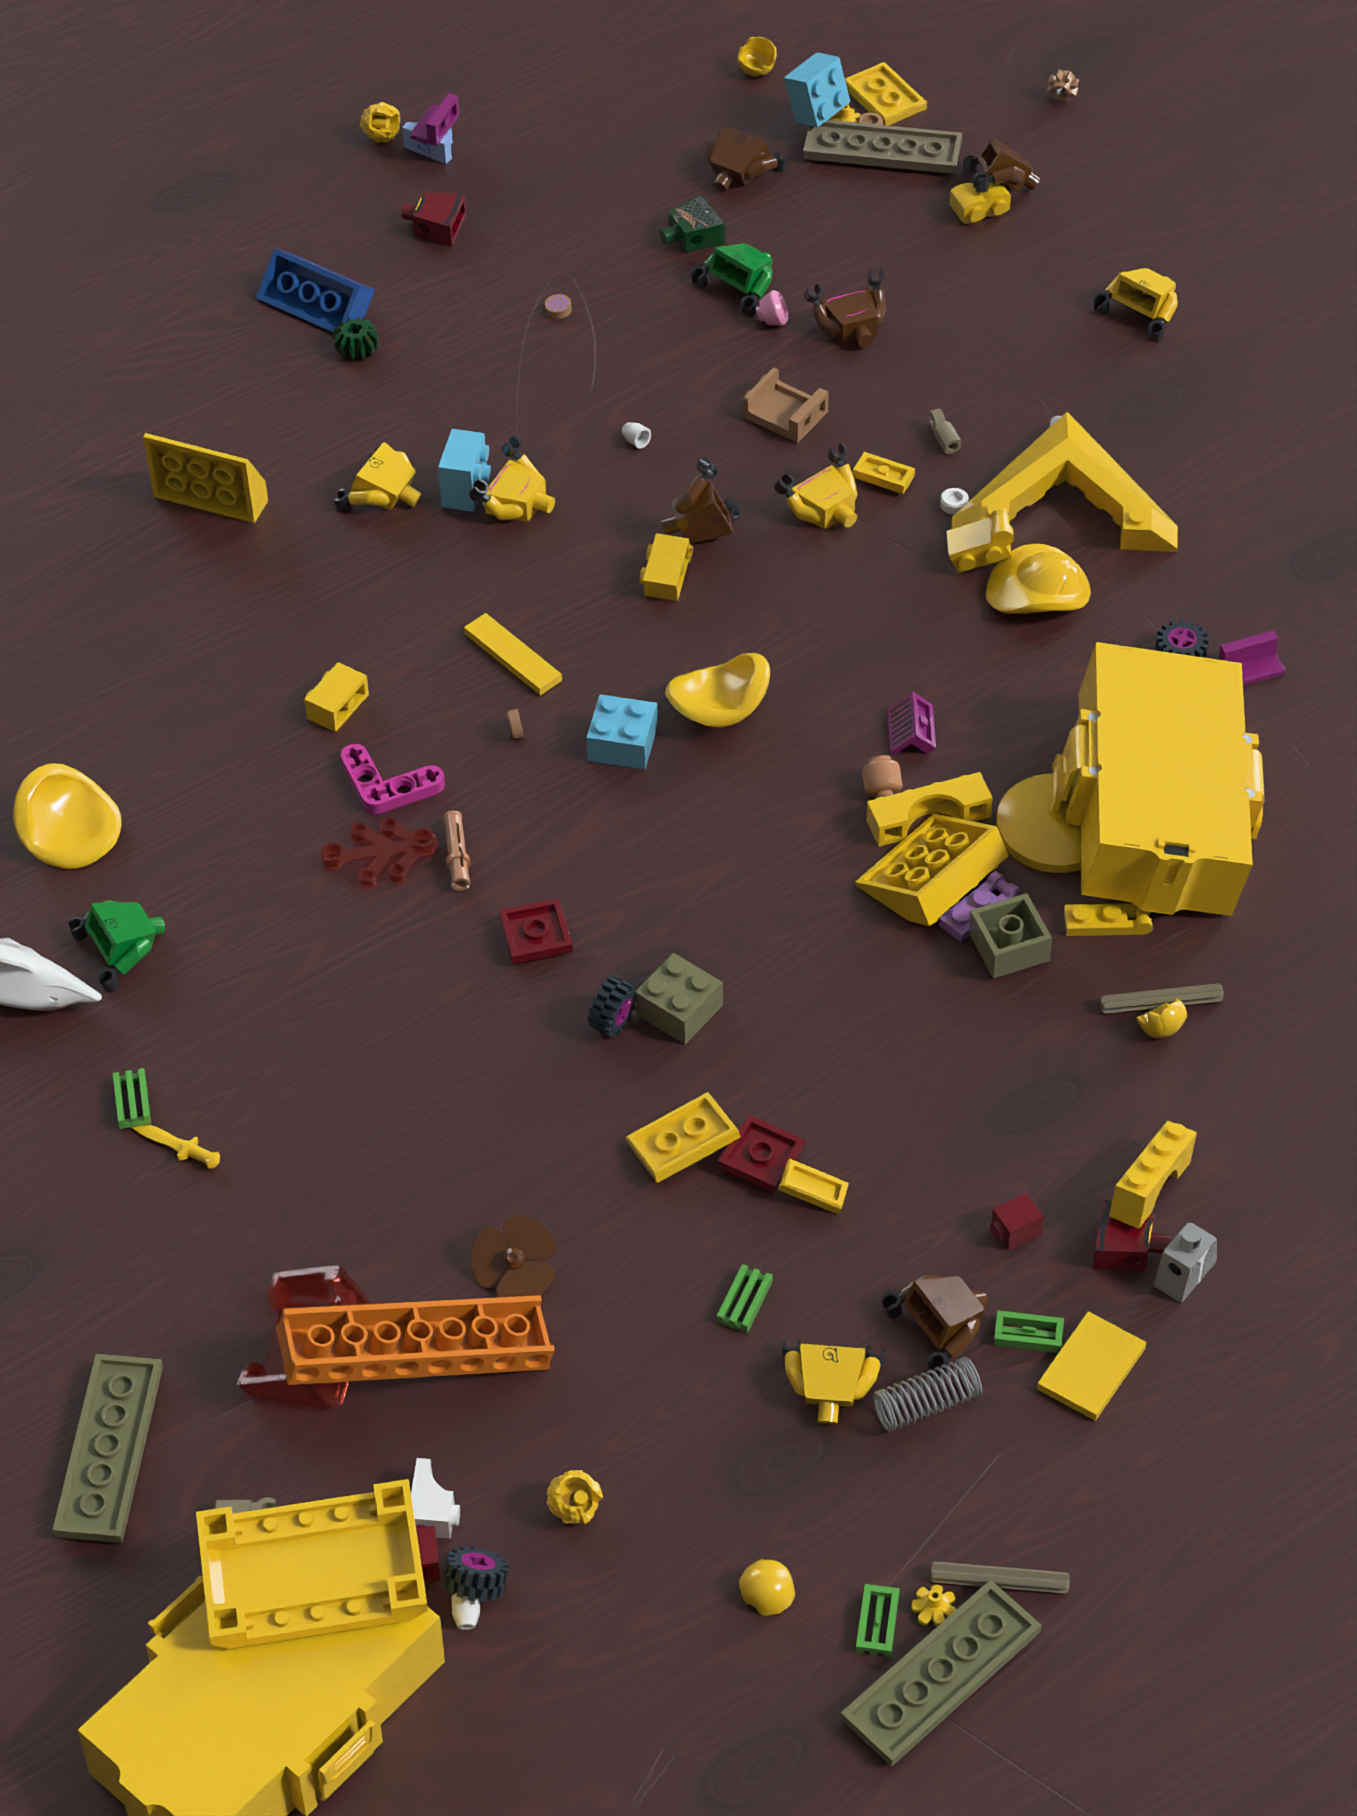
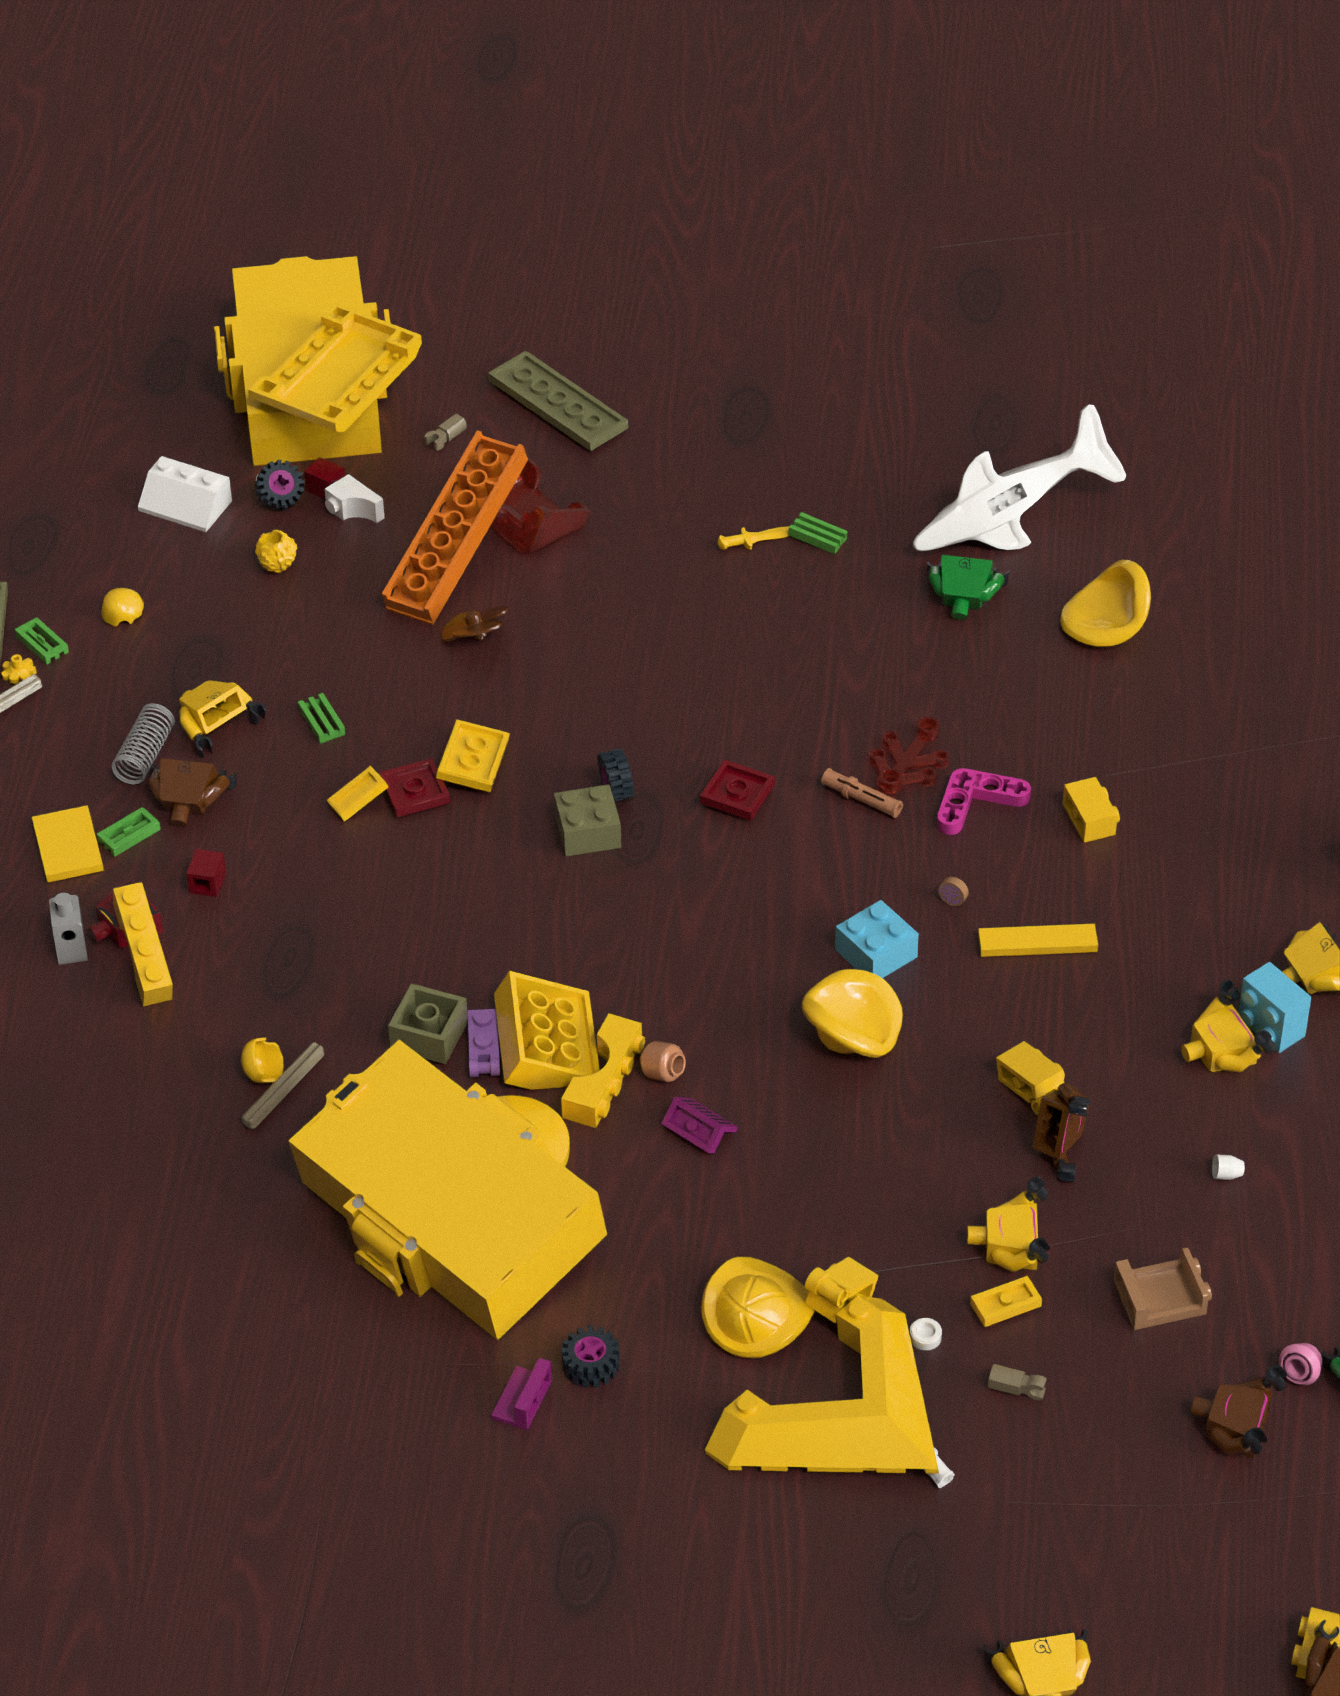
camera: 130 degrees right, 5 degrees down
none -> white slope [138,456,232,532]

